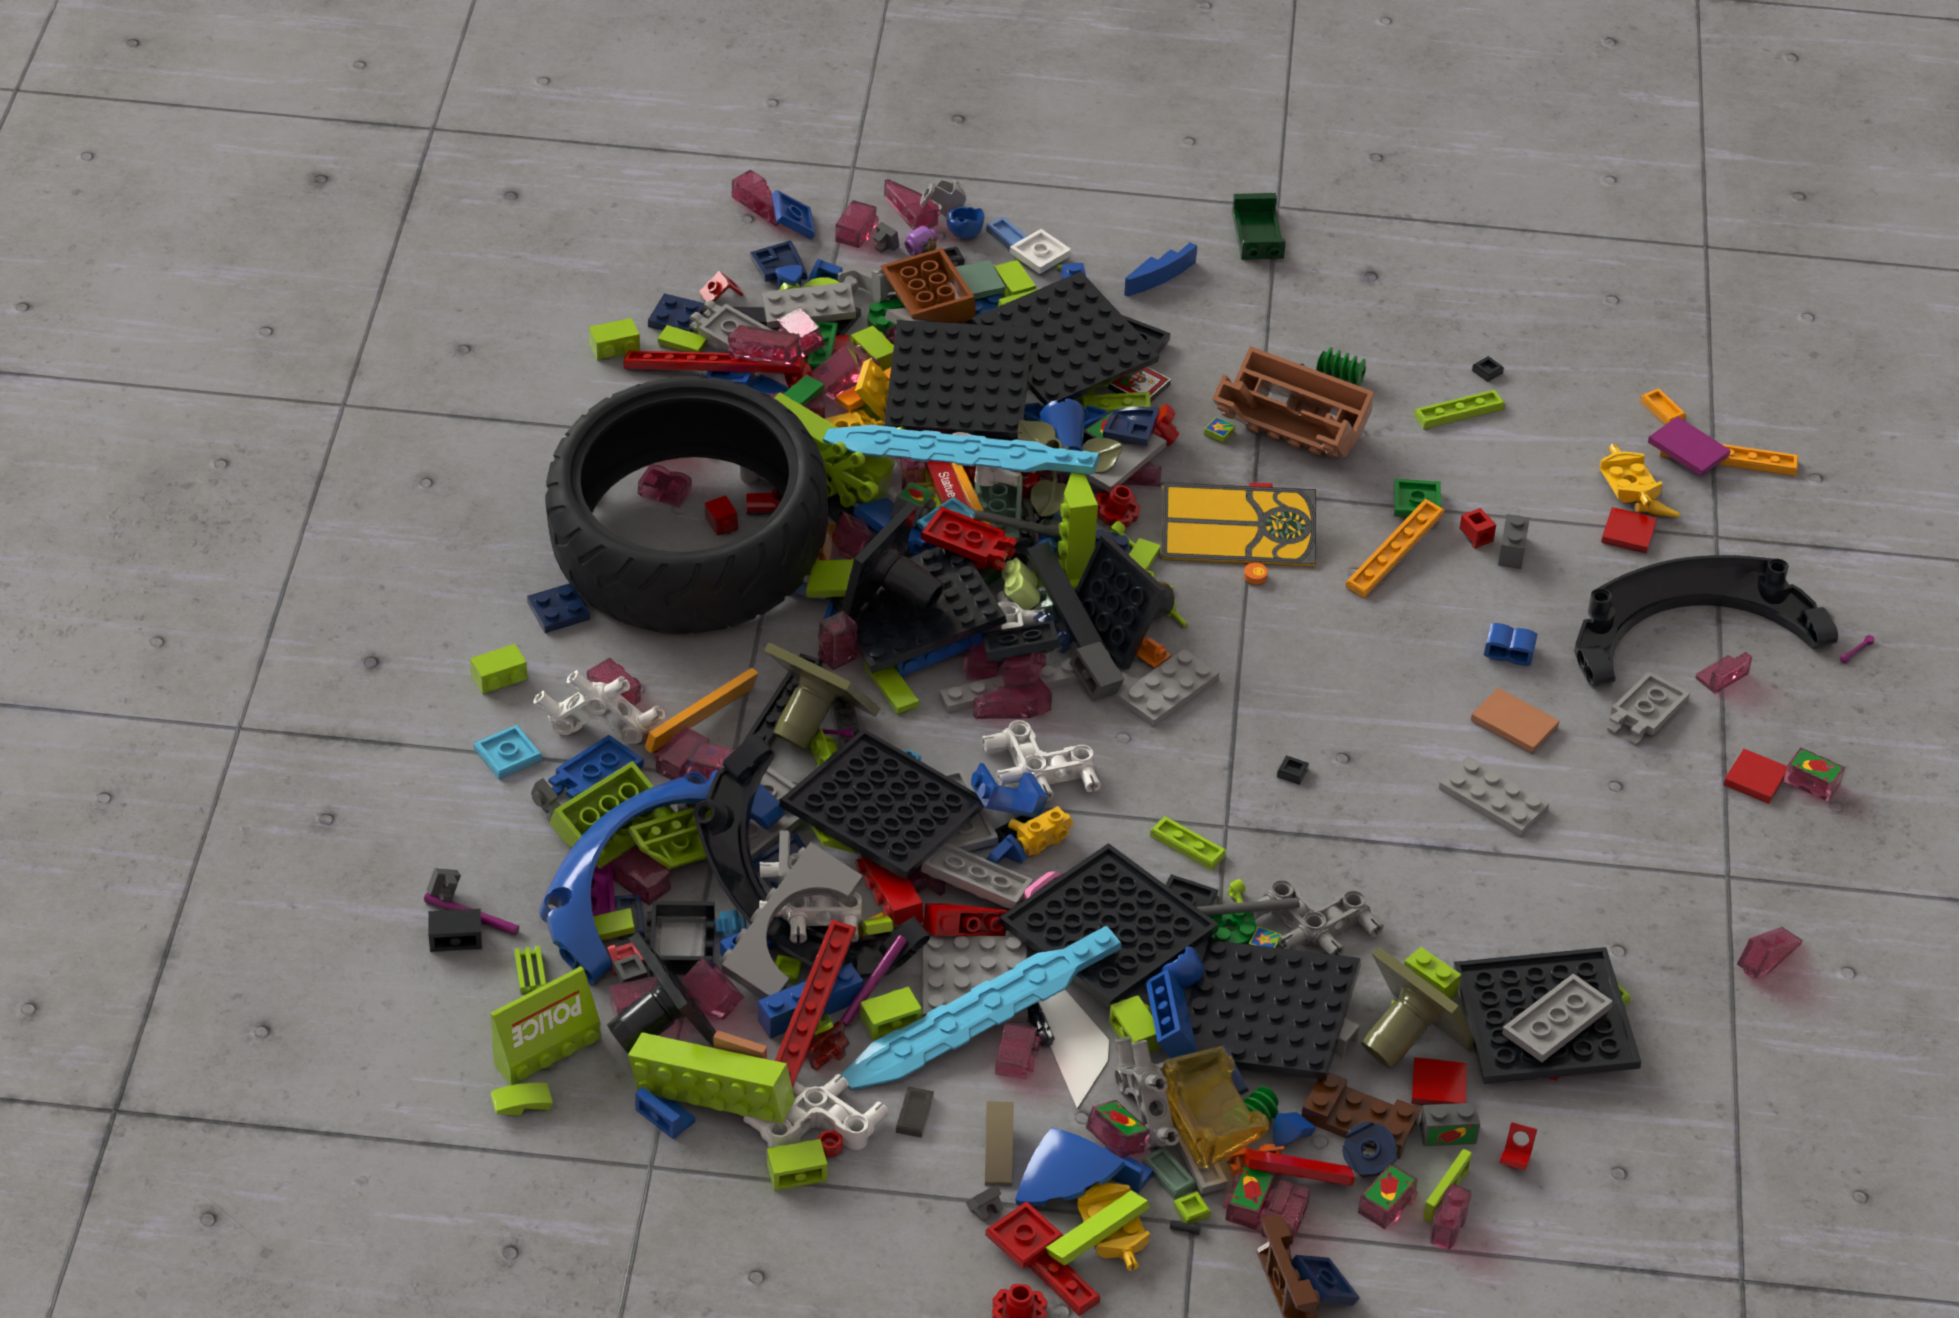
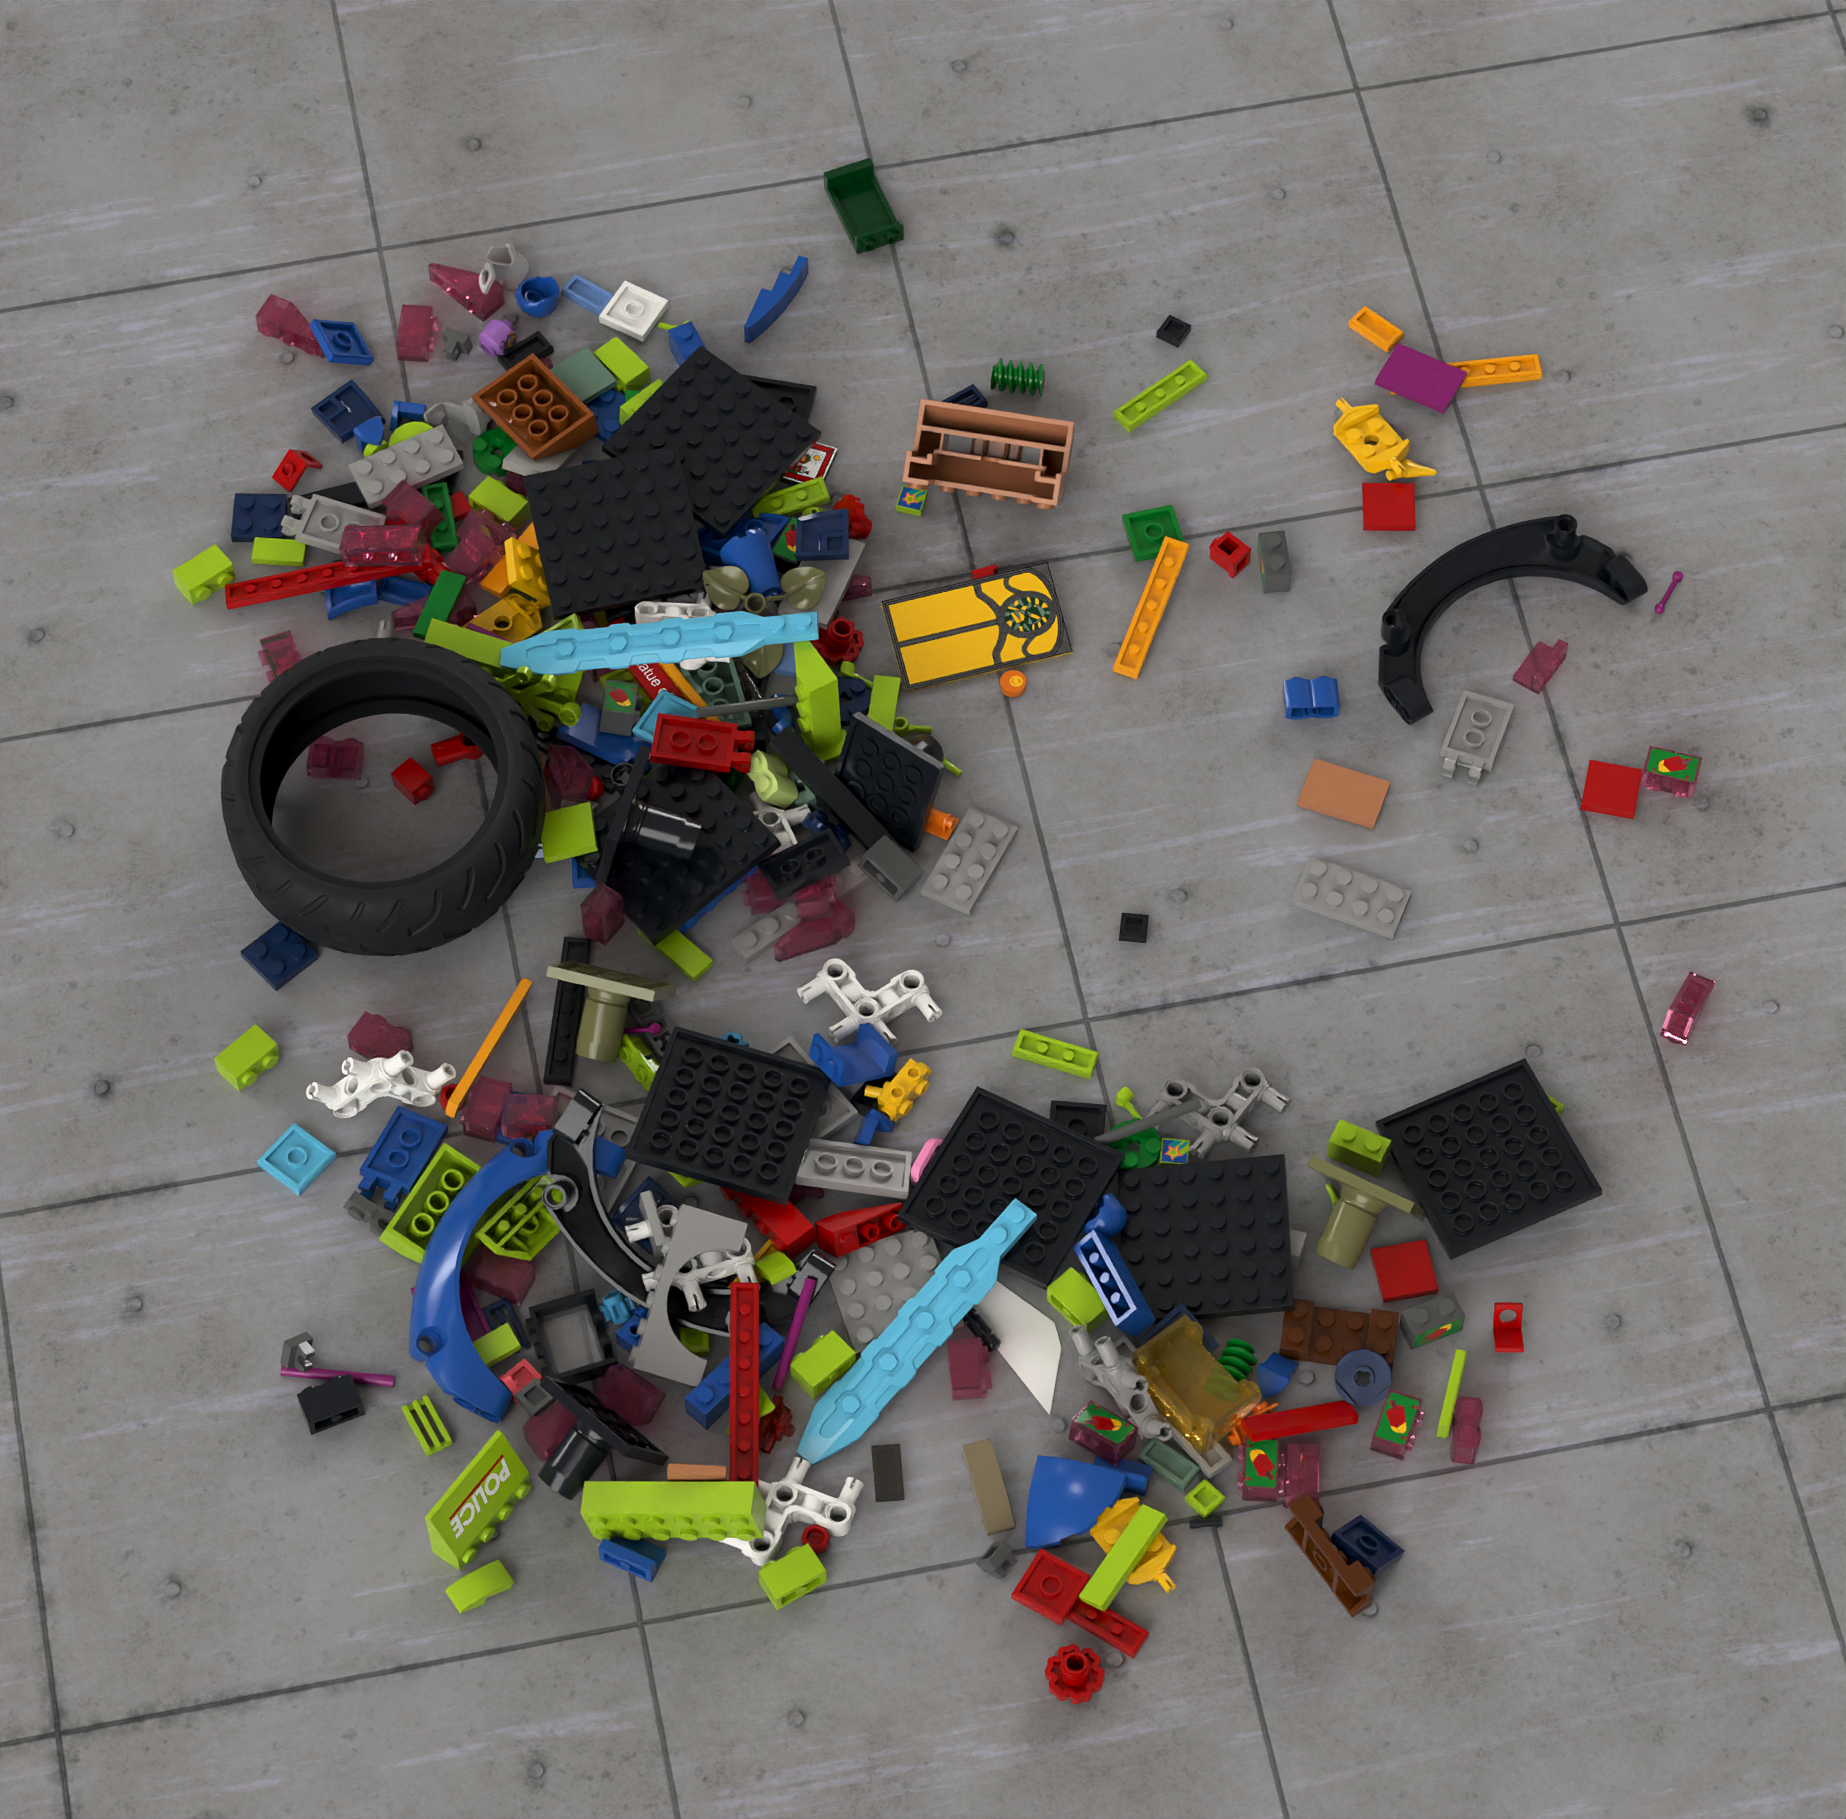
camera: 15 degrees left, 15 degrees up
light grey plate [1502,974,1613,1062] -> none

